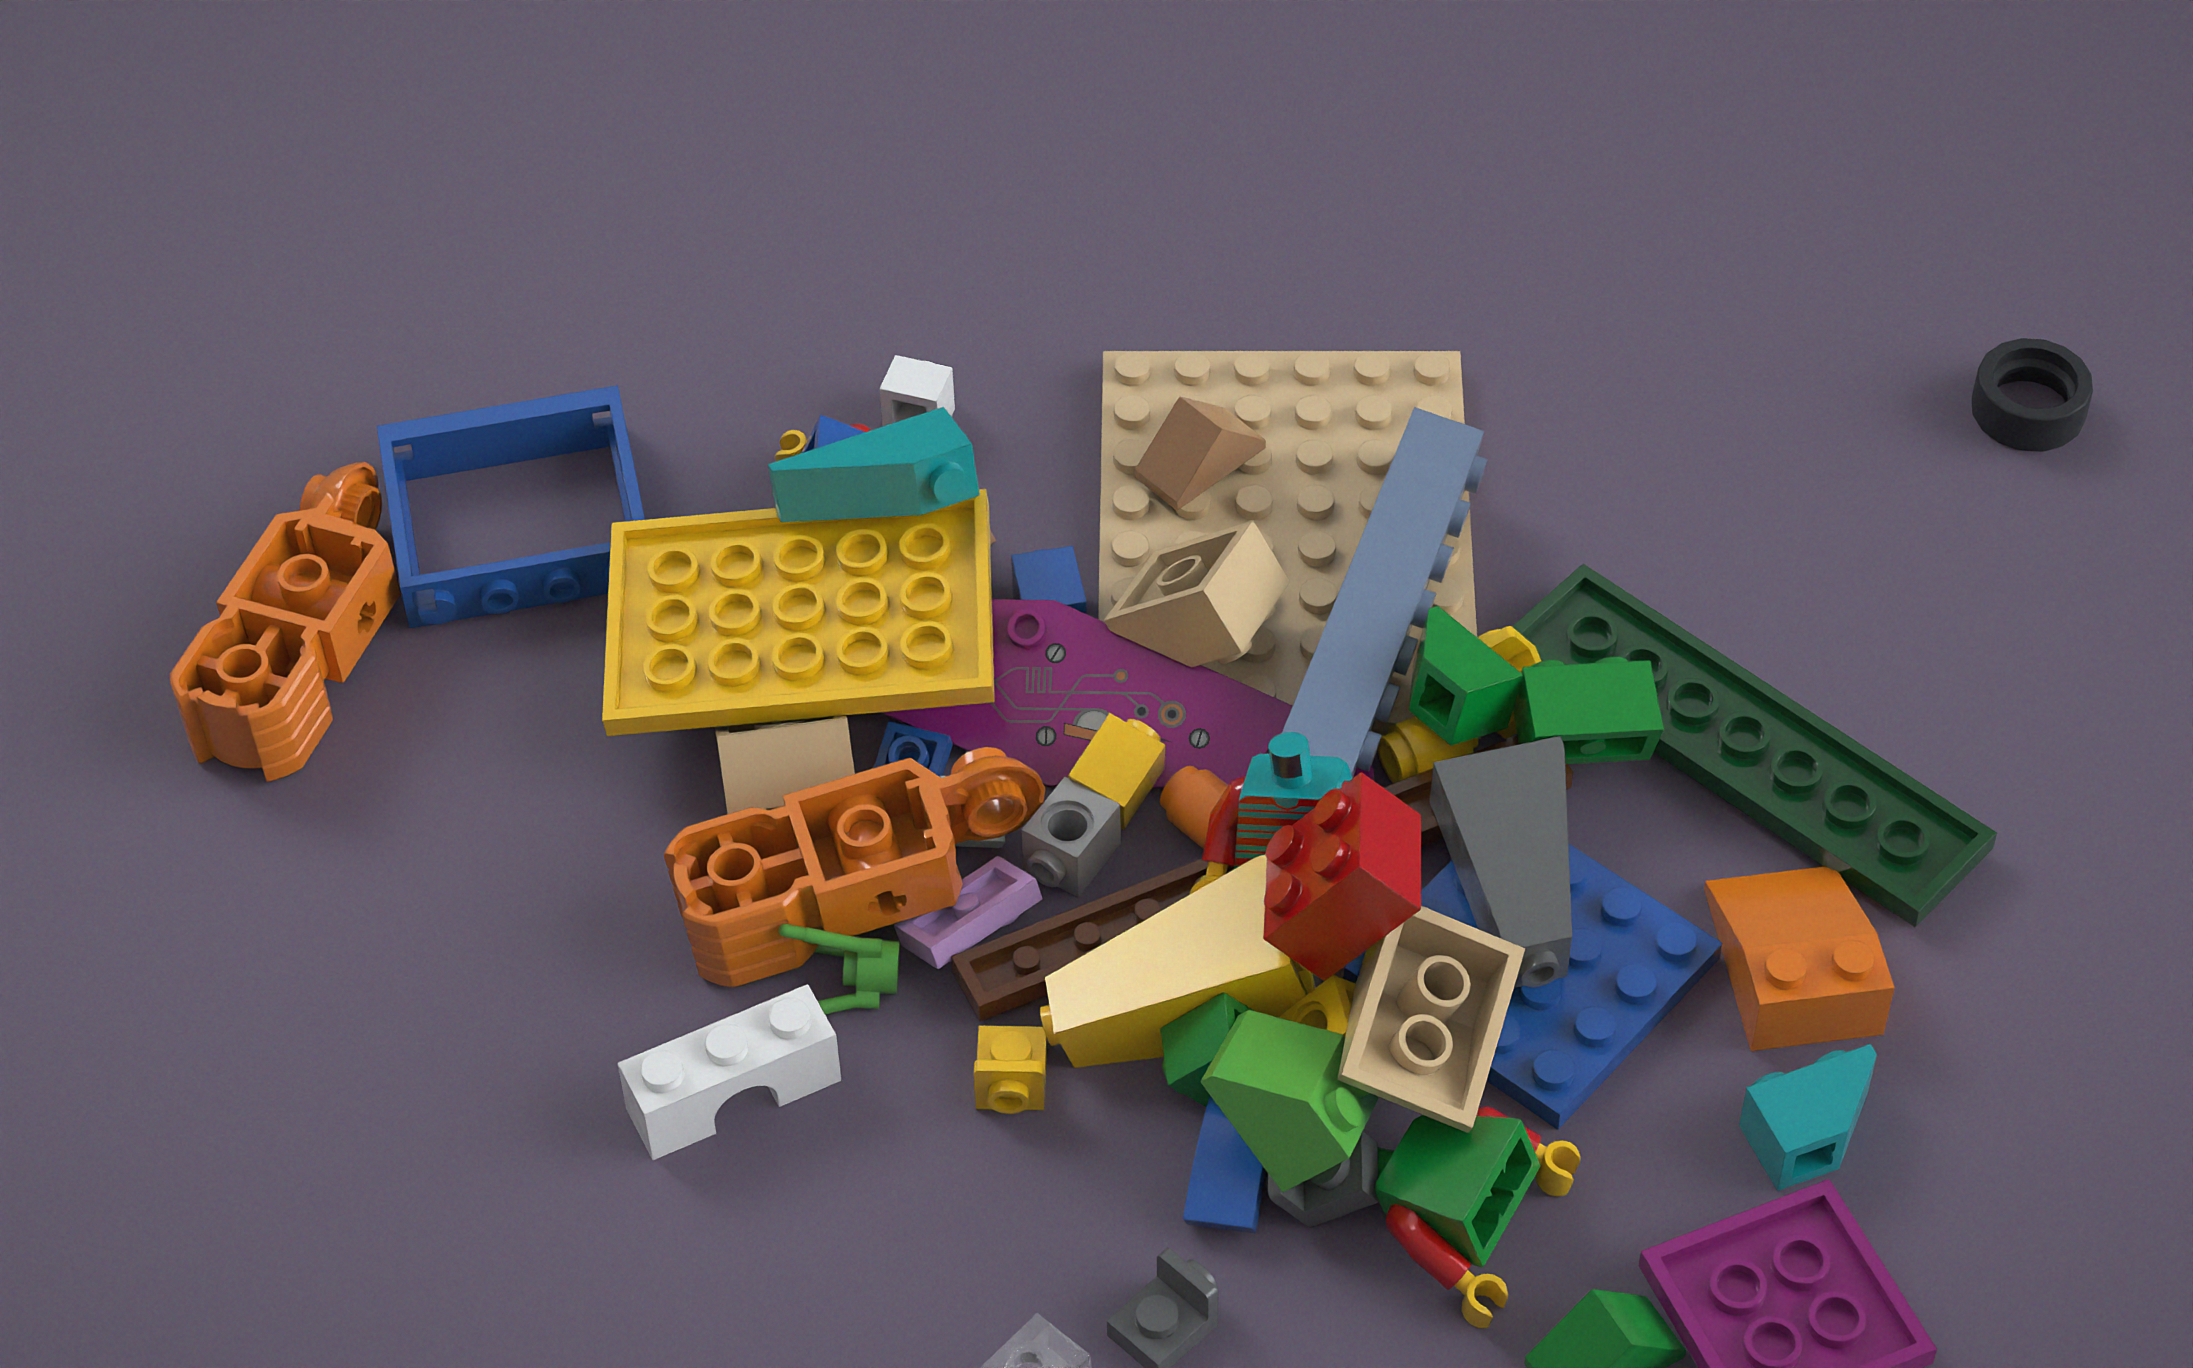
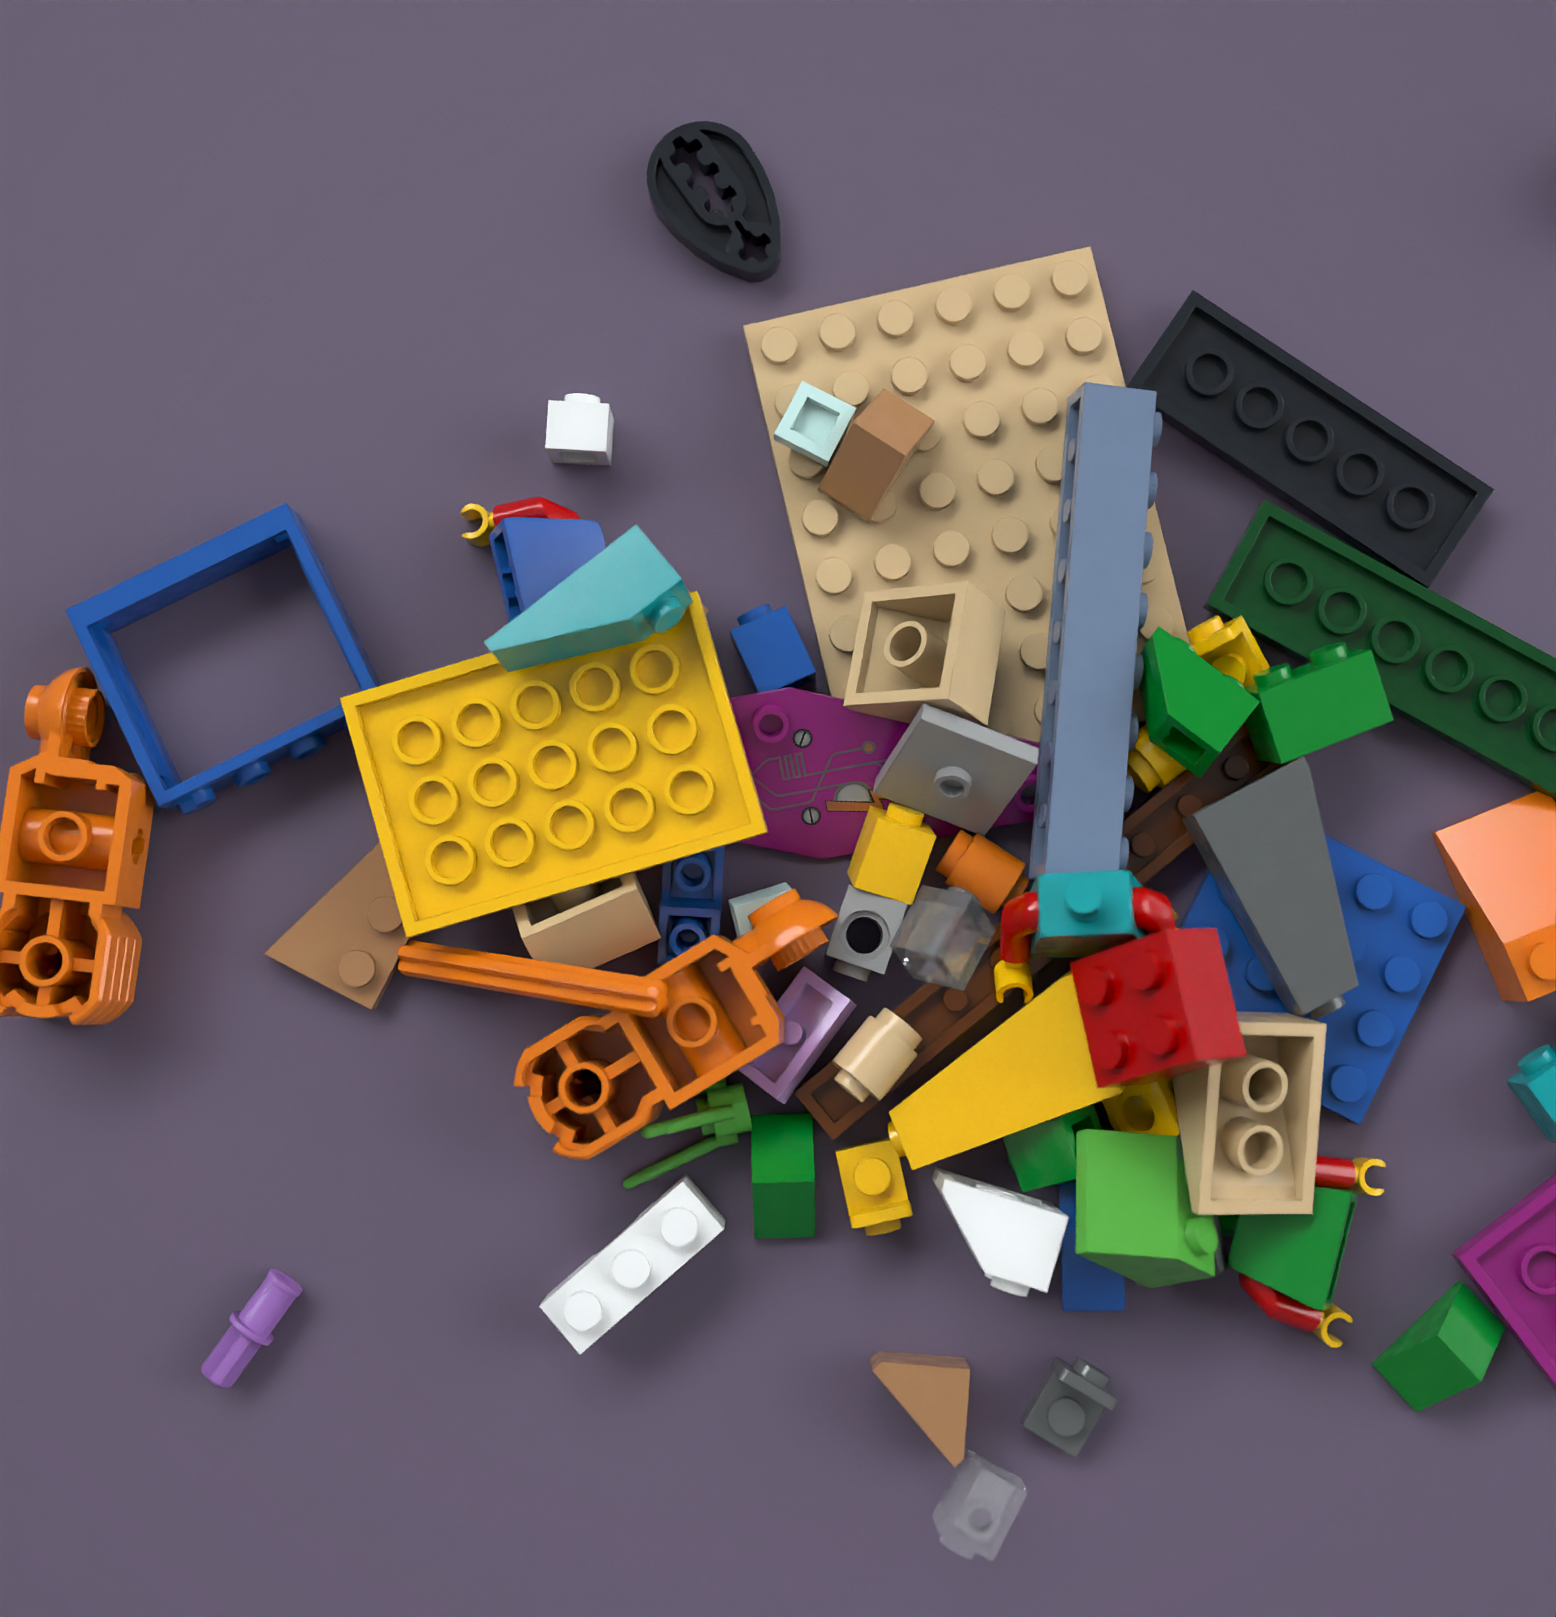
camera: 15 degrees left, 35 degrees up
none -> medium lavender axle [201,1268,303,1389]
none -> medium nougat wing [264,842,414,1010]
none -> orange axle [397,940,668,1018]
none -> black piece [647,121,781,282]
none -> green slope [751,1113,815,1239]
none -> light aqua plate [774,381,856,467]
none -> tan brick [832,1008,923,1103]
none -> medium nougat slope [870,1351,970,1468]
none -> light grey plate [873,703,1039,836]
none -> clear brick [889,885,996,991]
none -> white slope [932,1167,1069,1297]
none -> black plate [1127,290,1494,588]

